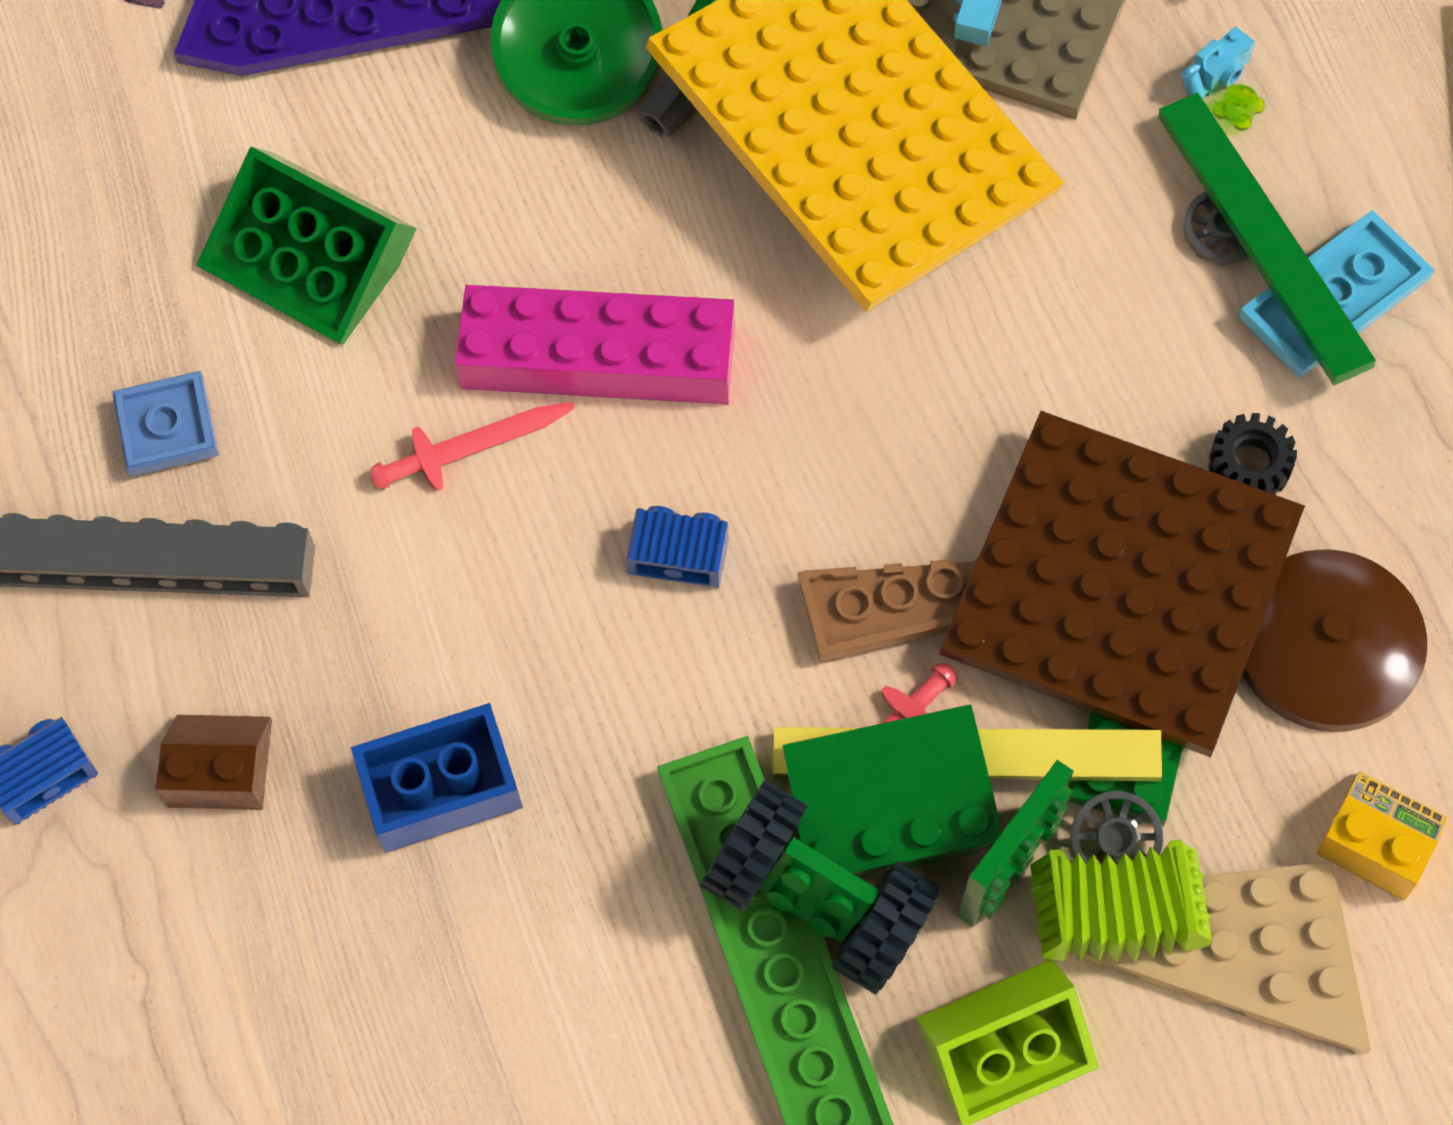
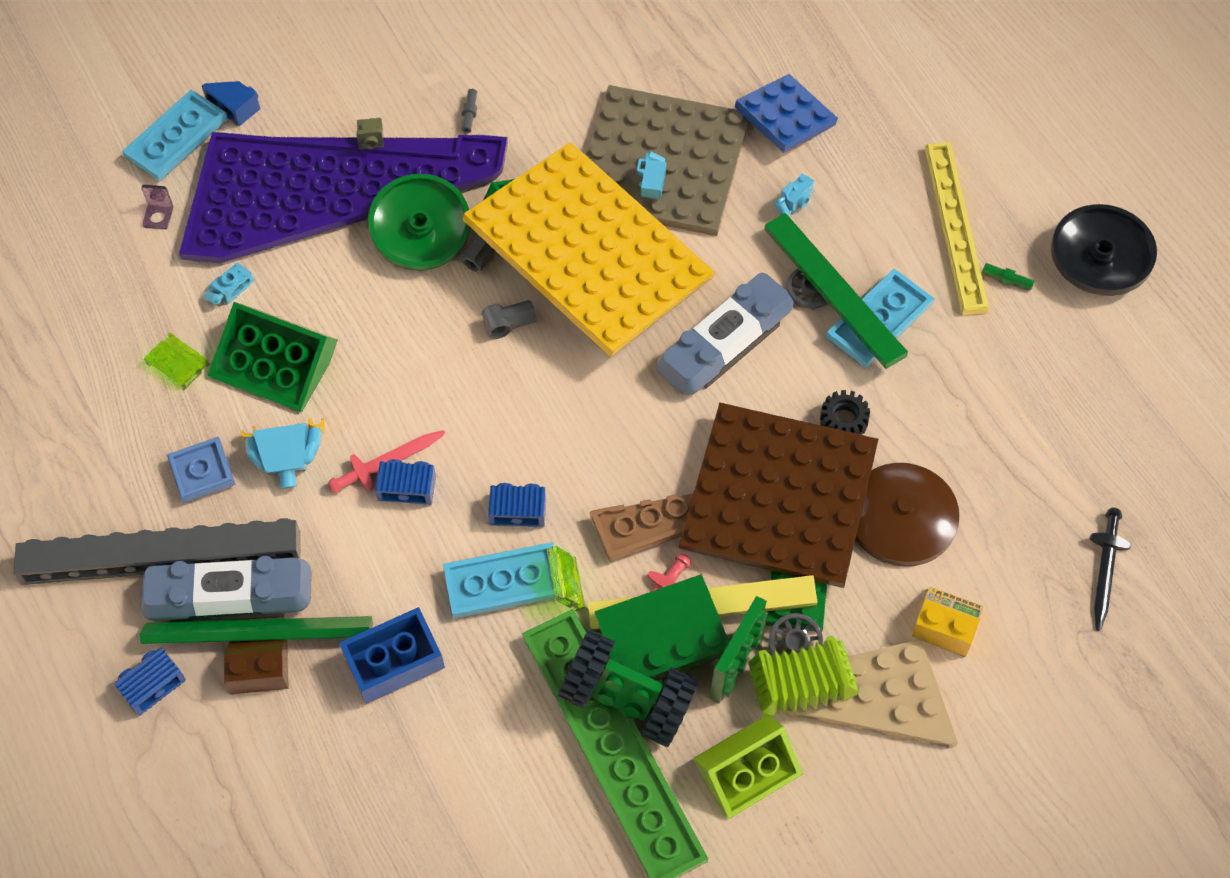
camera: 10 degrees left, 5 degrees down
dark pink brick [455,284,736,405] -> none
clear neon green plate [1213,84,1265,131] -> none
none -> green tile [139,616,373,644]
none -> sand blue piece [140,556,312,622]
none -> clear neon green plate [144,333,210,391]
none -> medium azure piece [203,262,254,305]
none -> medium azure torso [241,418,325,489]
none -> blue brick [375,459,436,505]
none -> medium azure plate [443,542,564,619]
none -> dark grey piece [481,300,537,339]
none -> clear neon green plate [546,546,586,611]
none -> sand blue piece [656,273,793,395]

